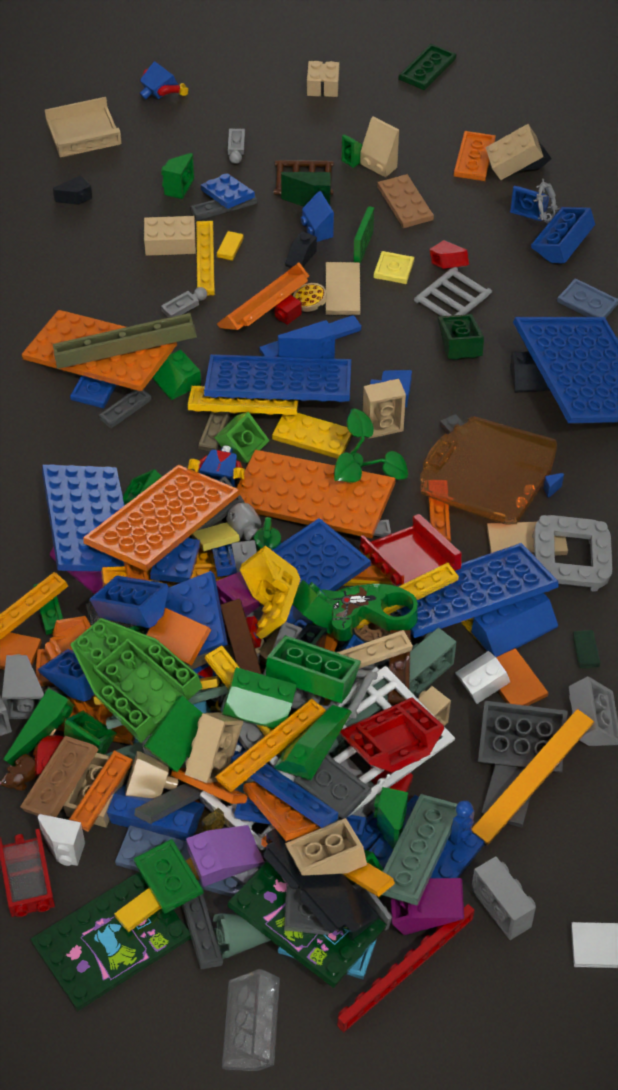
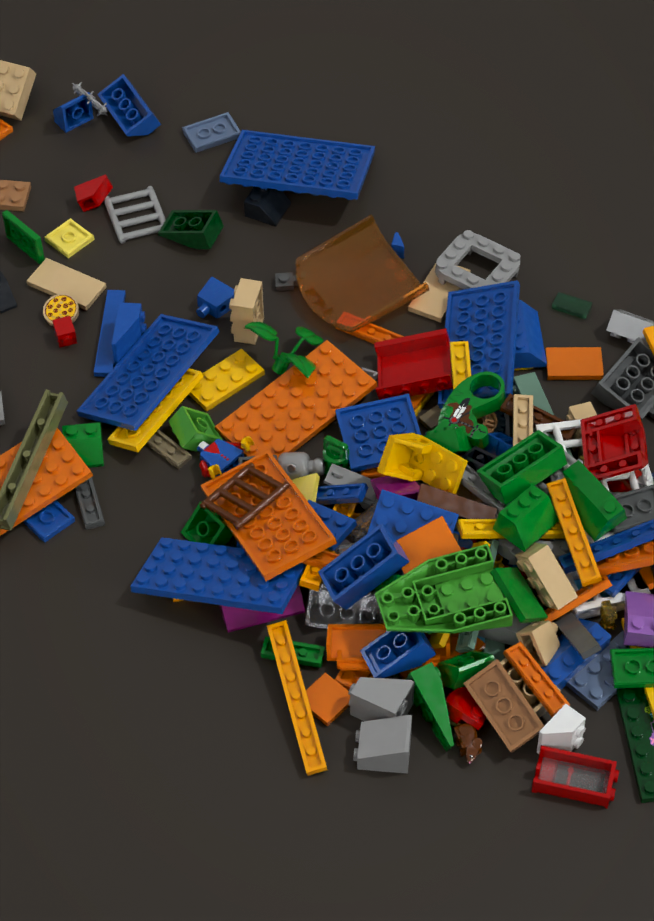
camera: 60 degrees left, 0 degrees up
orange slope [217,263,309,330] -> none
white slope [455,651,510,704] -> none
none -> reddish brown bar [199,462,290,530]

